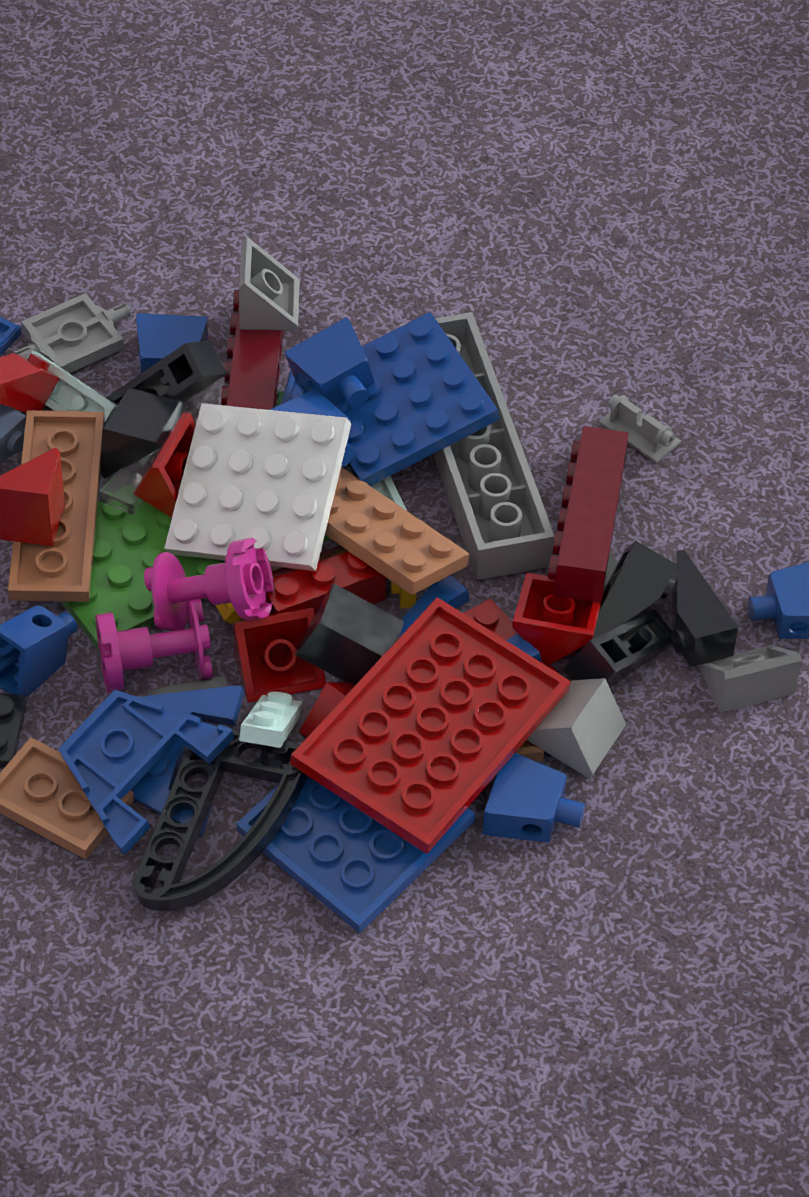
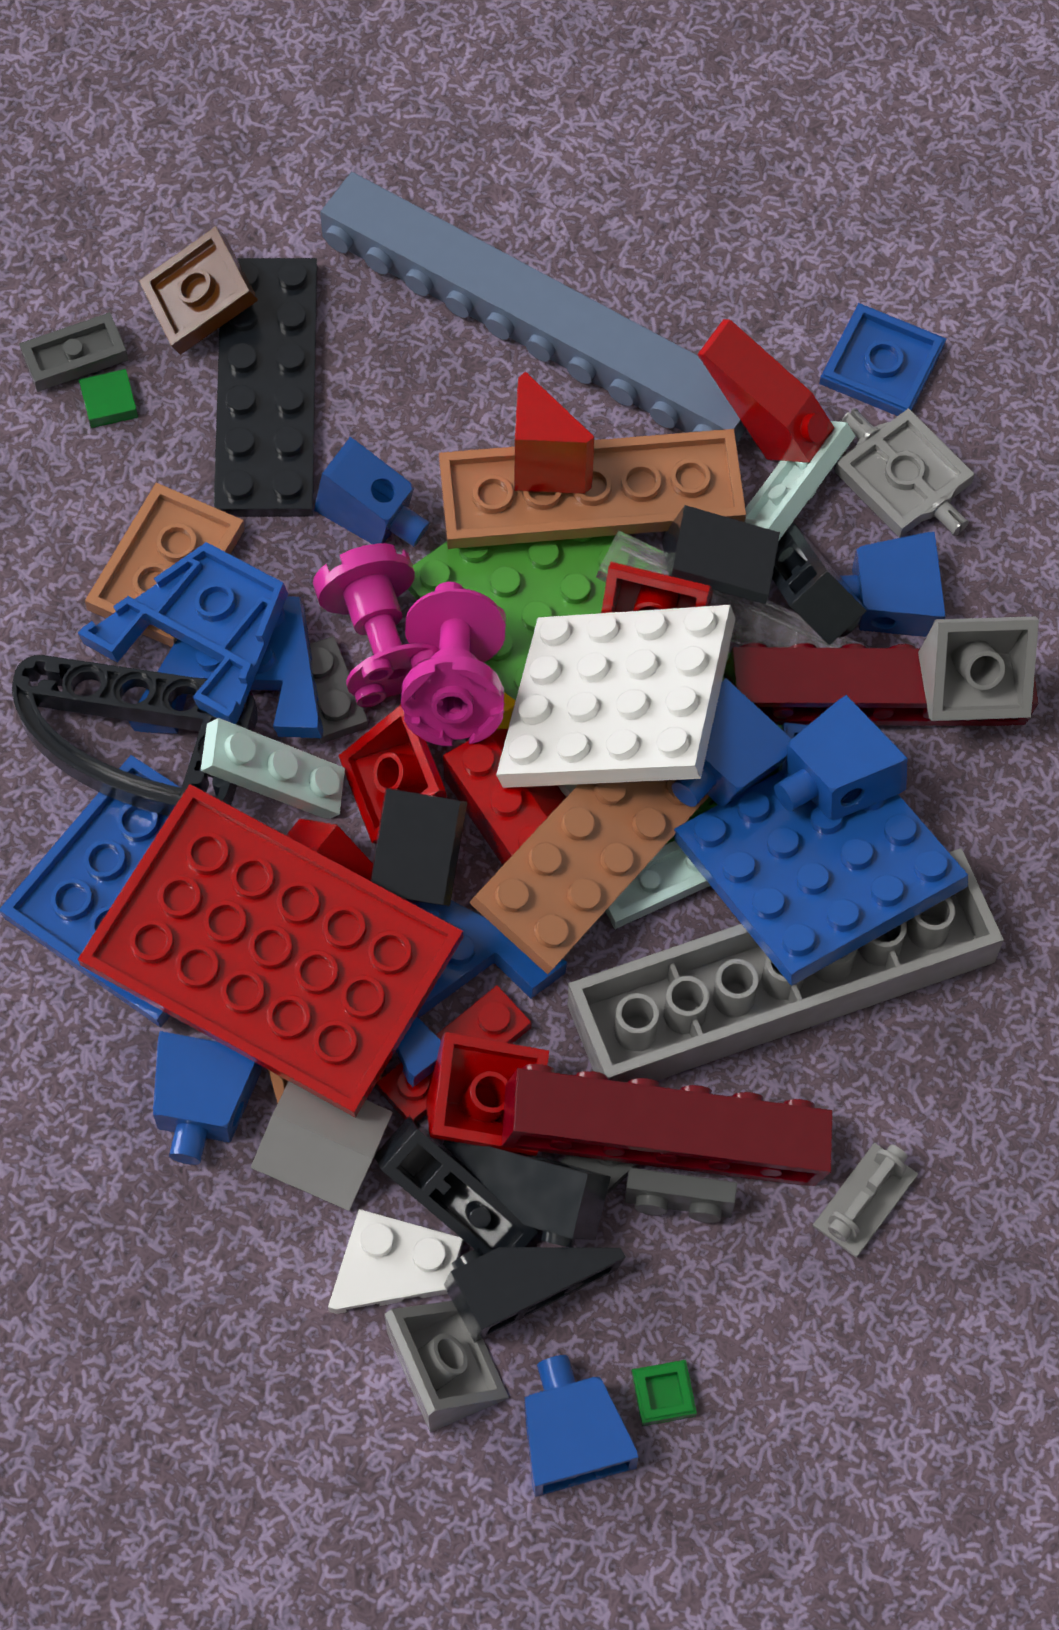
camera: 85 degrees right, 15 degrees up
none -> white wing [328,1209,463,1314]
none -> dark grey plate [625,1167,737,1223]
none -> green tile [631,1360,697,1427]

